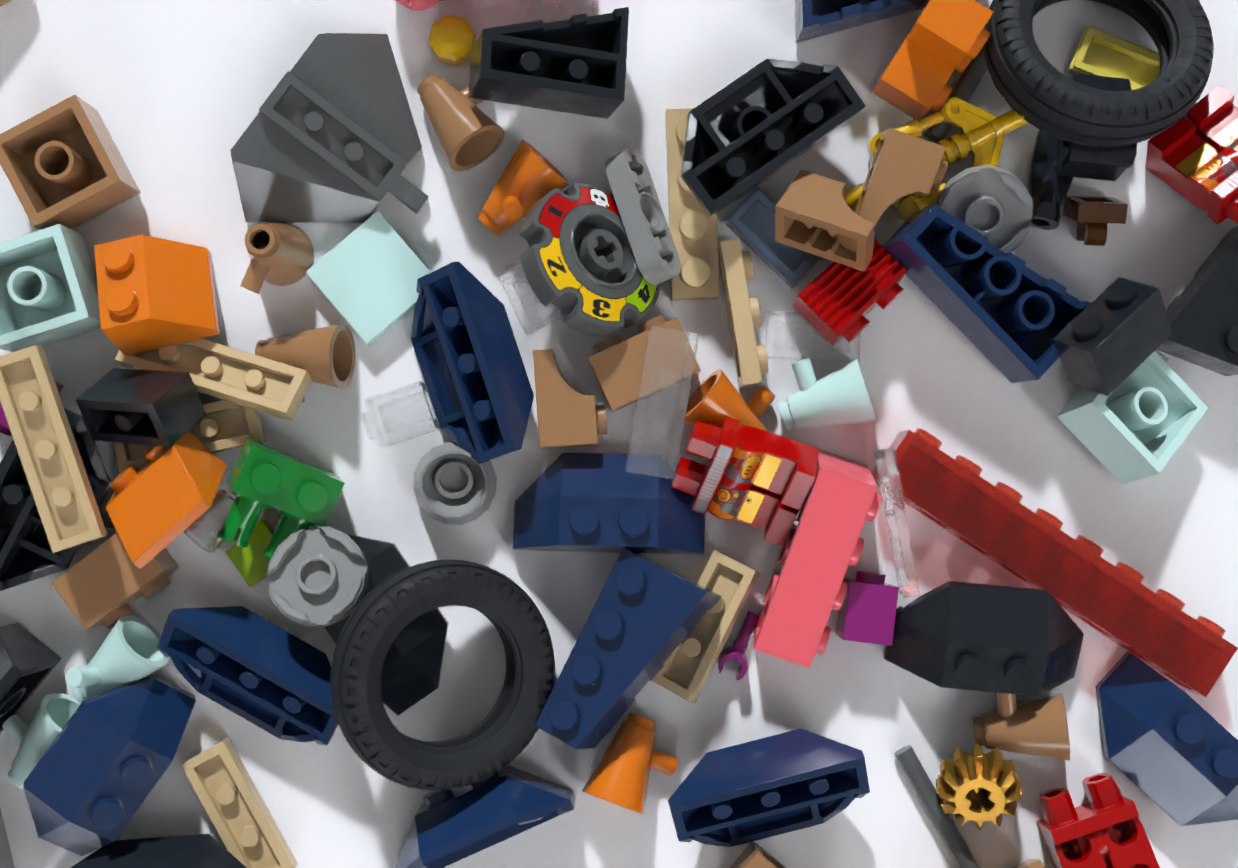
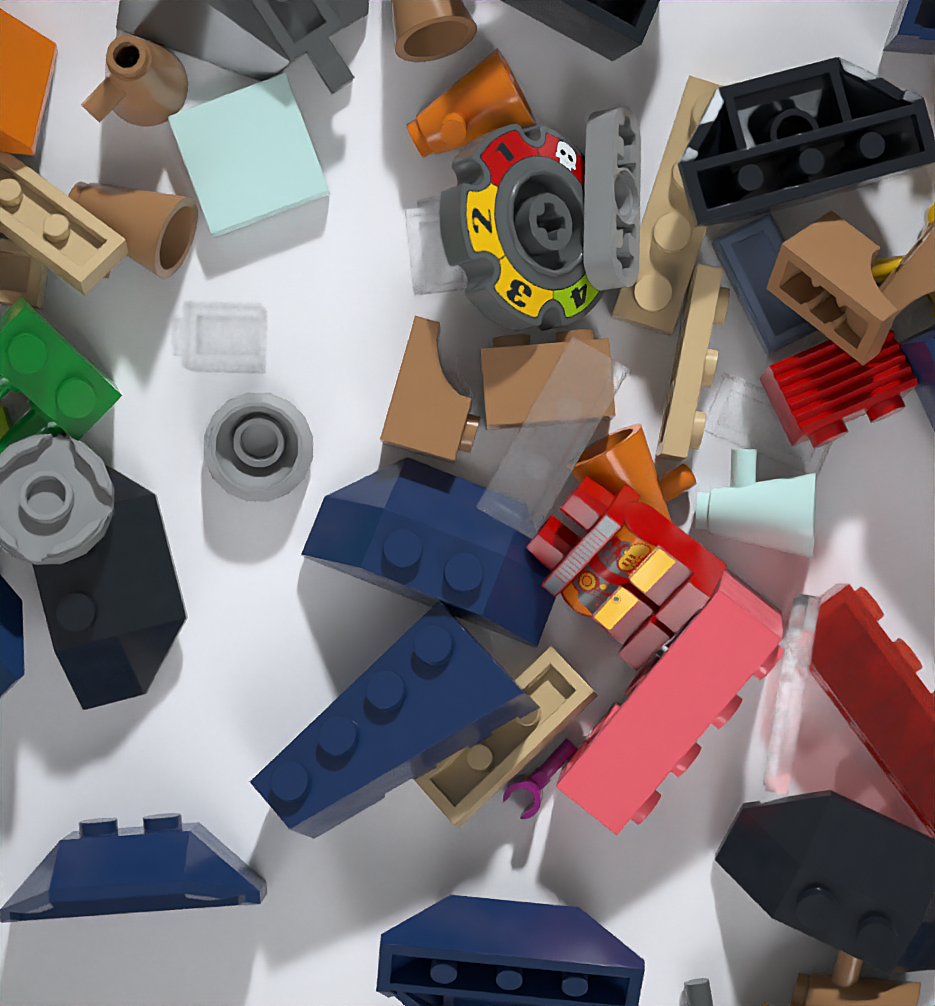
camera: 20 degrees right, 0 degrees up
black tyre [330,560,555,790] -> none
dark blue wedge [411,262,534,464] -> none
orange piece [582,713,678,814] -> none
magenta brick [836,571,899,646] -> none

